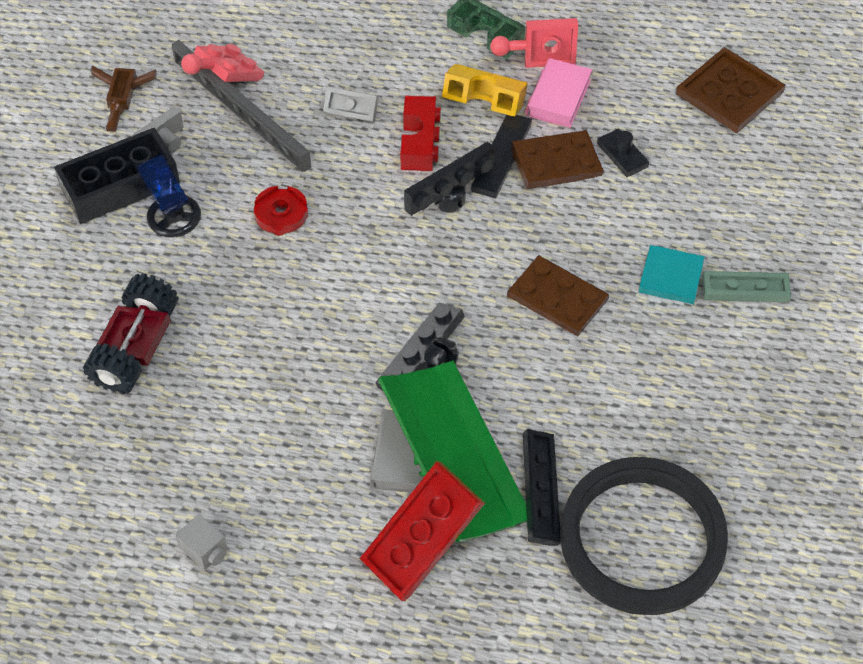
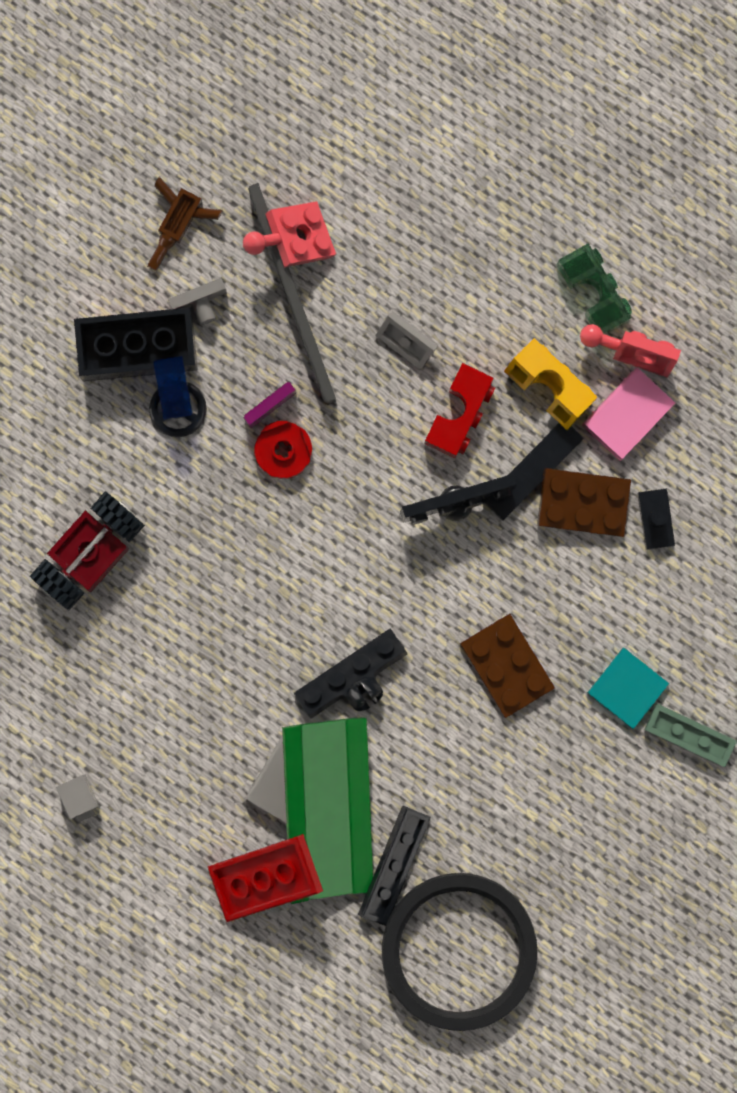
camera: 20 degrees right, 30 degrees up
none -> magenta tile [243,382,296,428]

